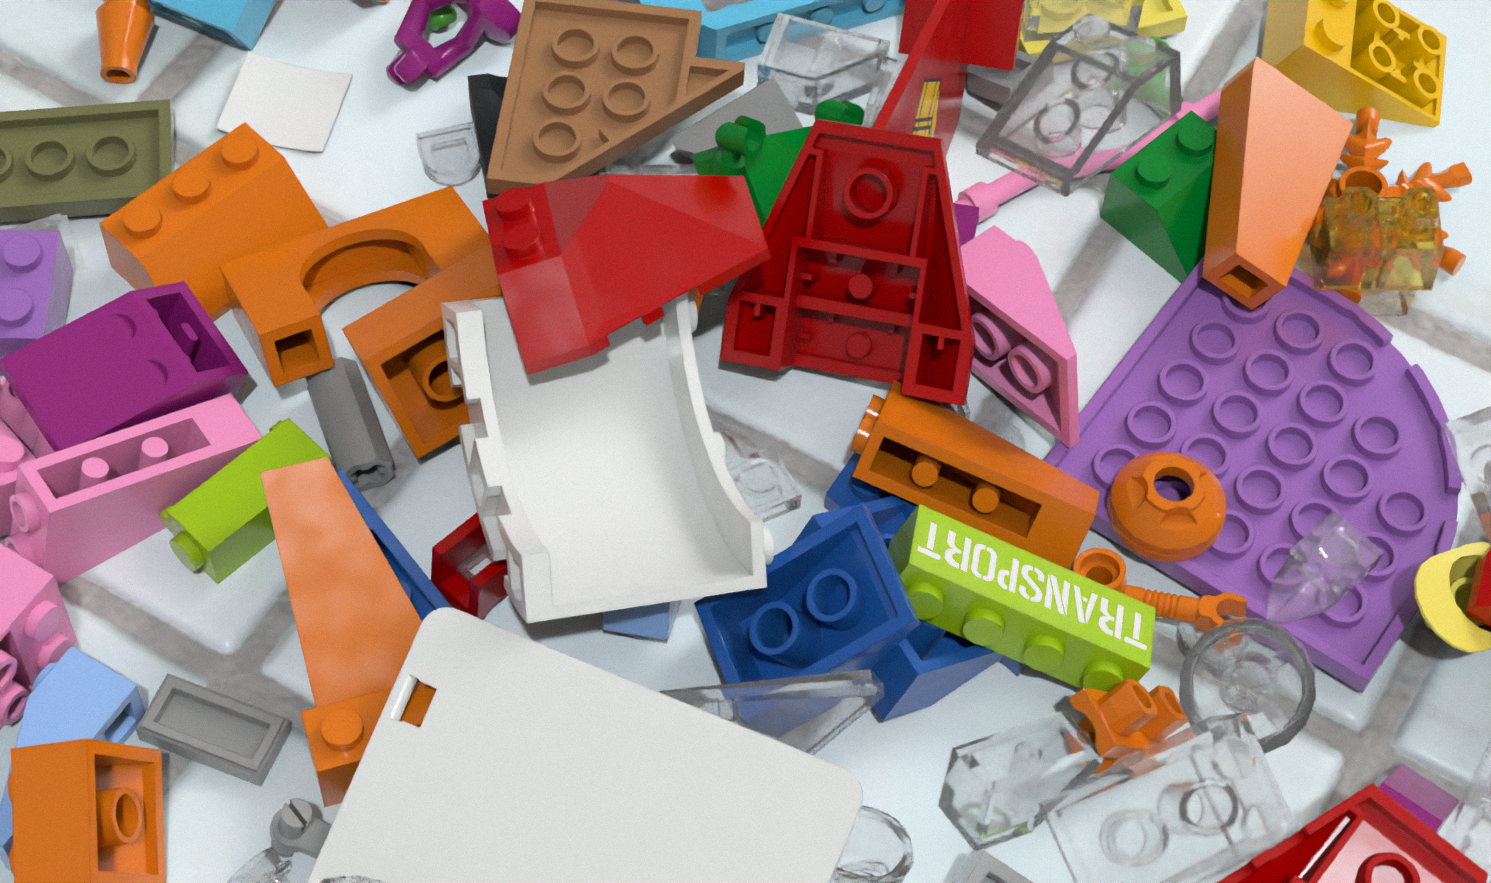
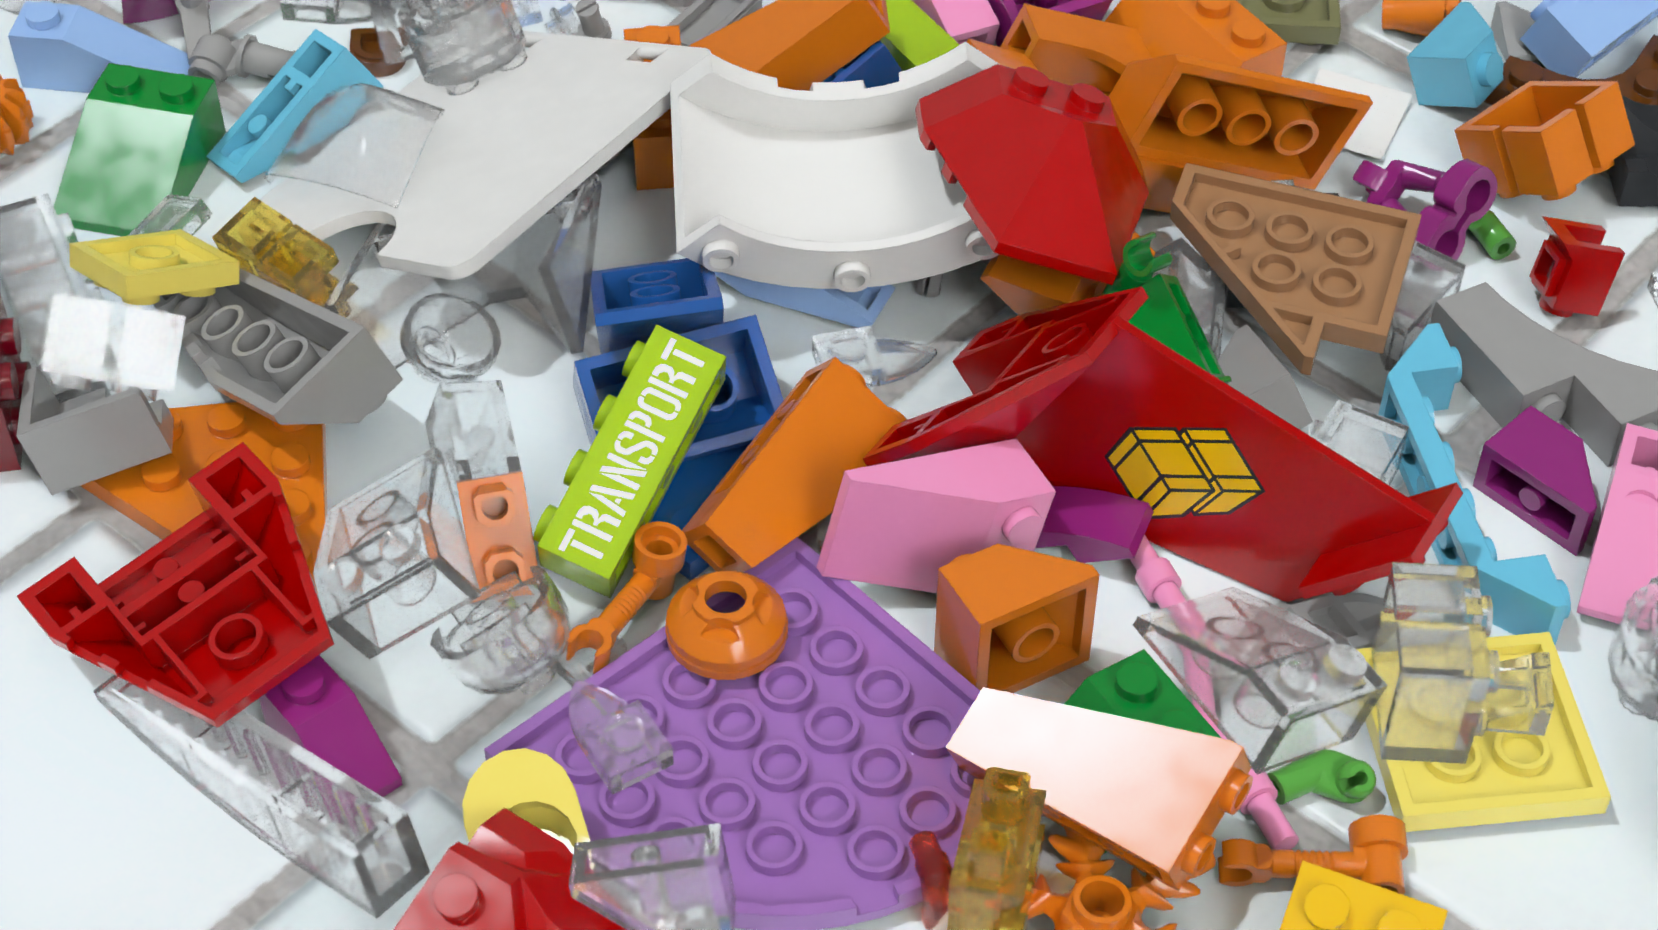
camera: 105 degrees right, 10 degrees down
none -> clear red animal [909,831,958,930]
none -> orange slope [934,543,1100,693]
none -> orange slope [1109,54,1373,190]
none -> orange brick [1218,815,1408,895]

